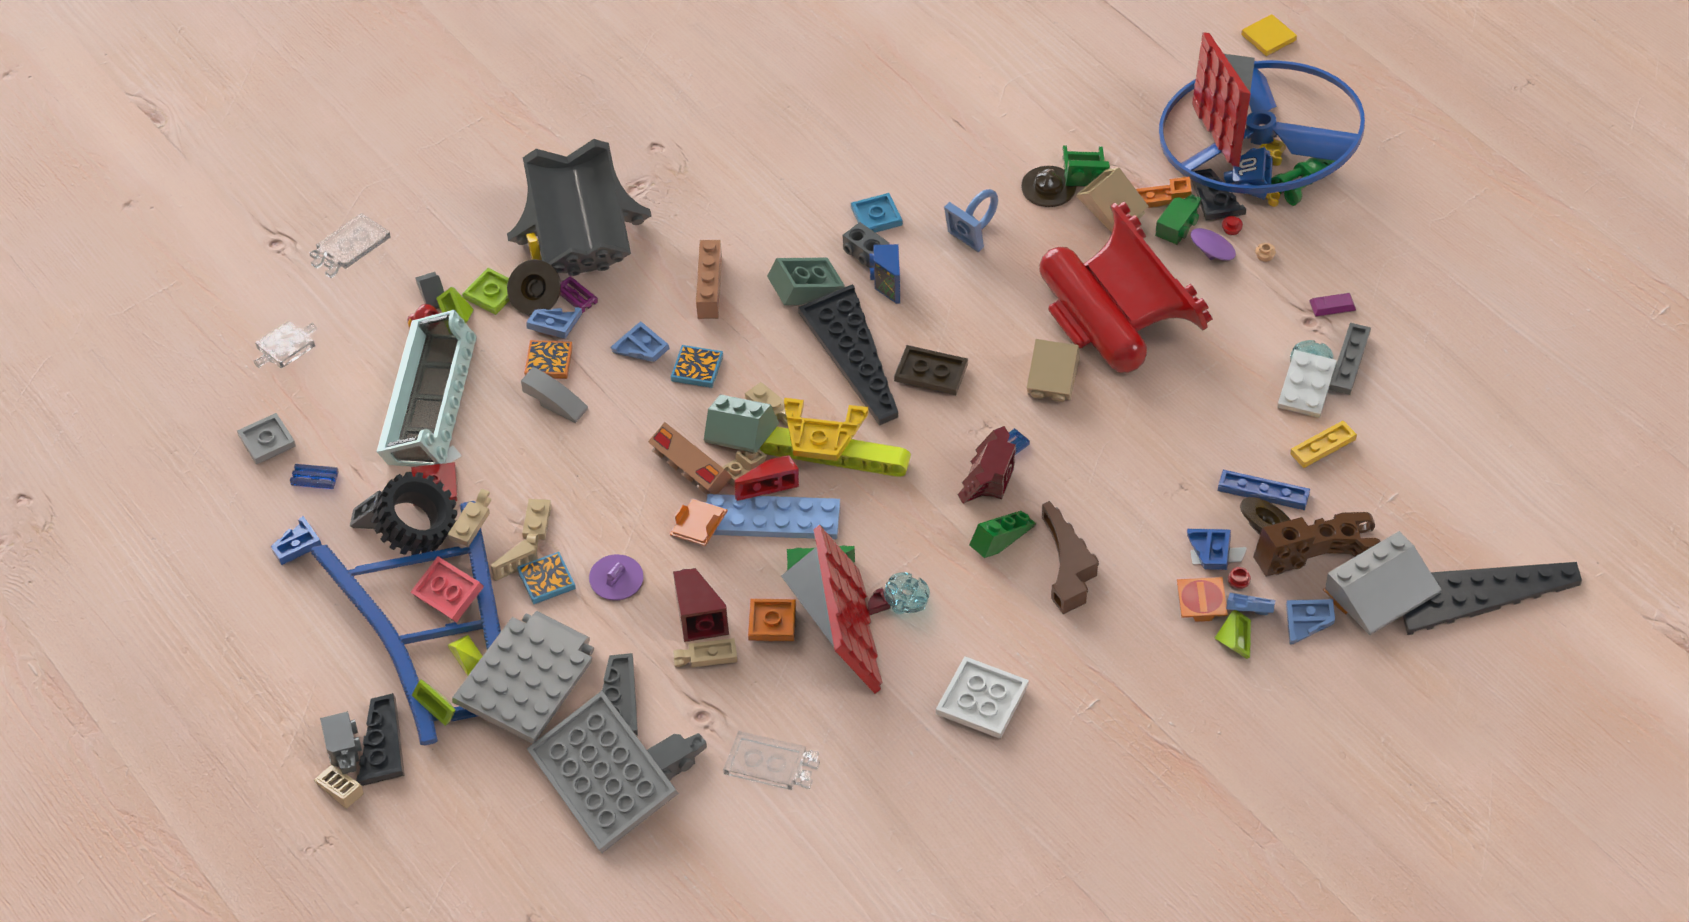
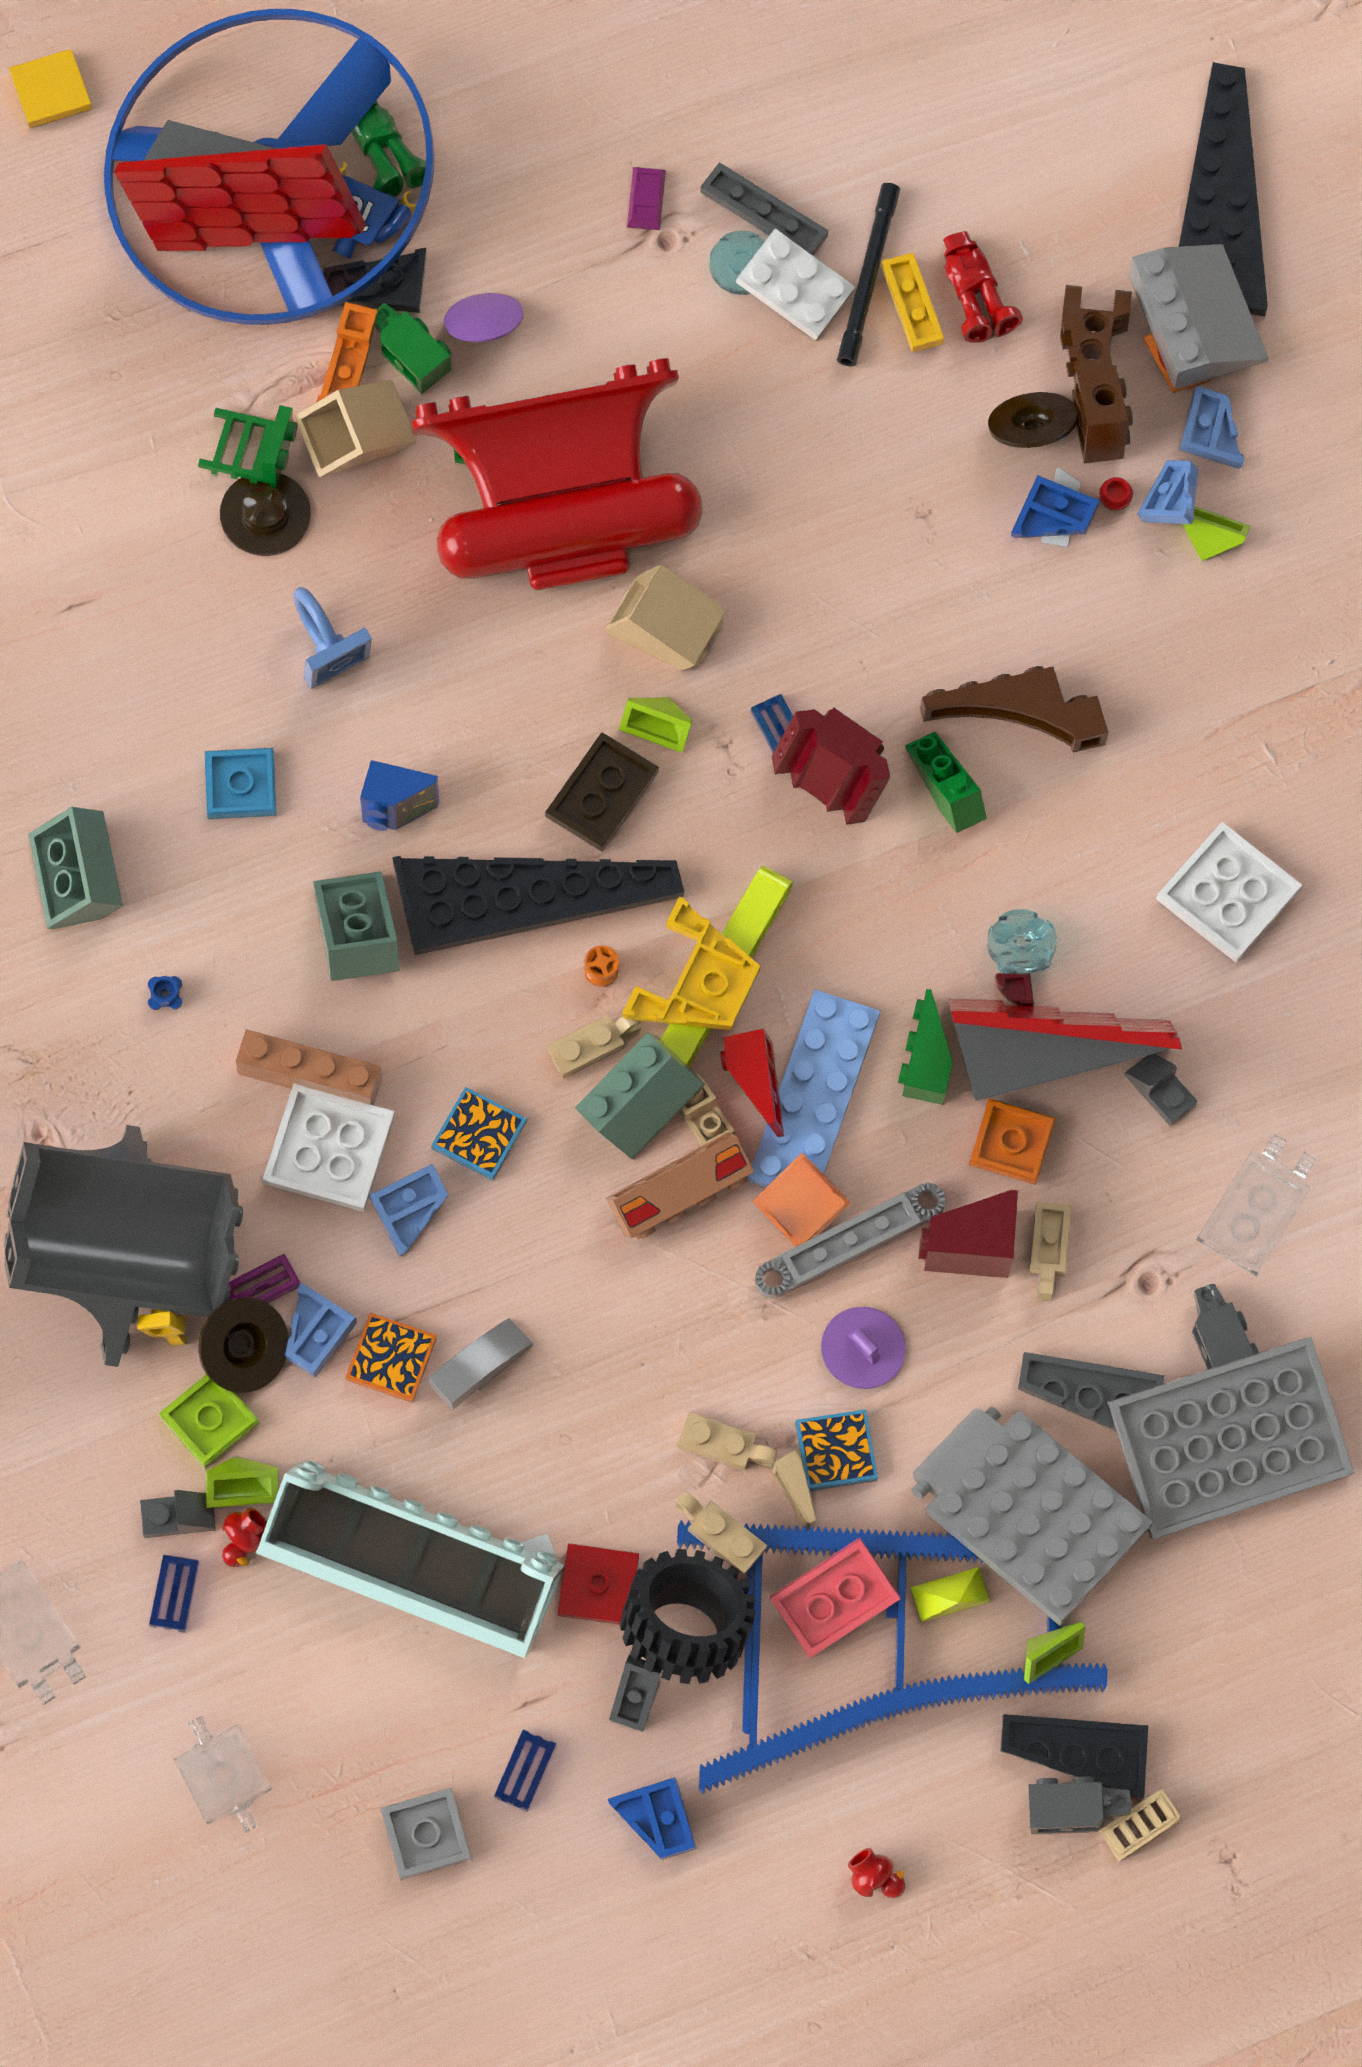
camera: 80 degrees left, 20 degrees up
dark grey brick [842,222,890,268] -> none
piece [1177,577,1228,622] -> none
blue tile [1218,469,1310,510] -> none
red plate [1222,216,1243,235] -> none
light nougat plate [1255,243,1276,262] -> none
none -> sand green slope [28,807,123,929]
none -> blue plate [148,976,182,1010]
none -> clear blue tile [149,1554,200,1633]
none -> white plate [262,1084,395,1212]
none -> orange wheel [584,945,619,987]
none -> lime slope [619,697,693,753]
none -> light grey plate [755,1182,946,1298]
none -> black piece [837,183,900,367]
none -> red animal [848,1848,906,1898]
none -> red piece [943,231,1023,343]
none -> dark grey slope [1124,1054,1198,1126]

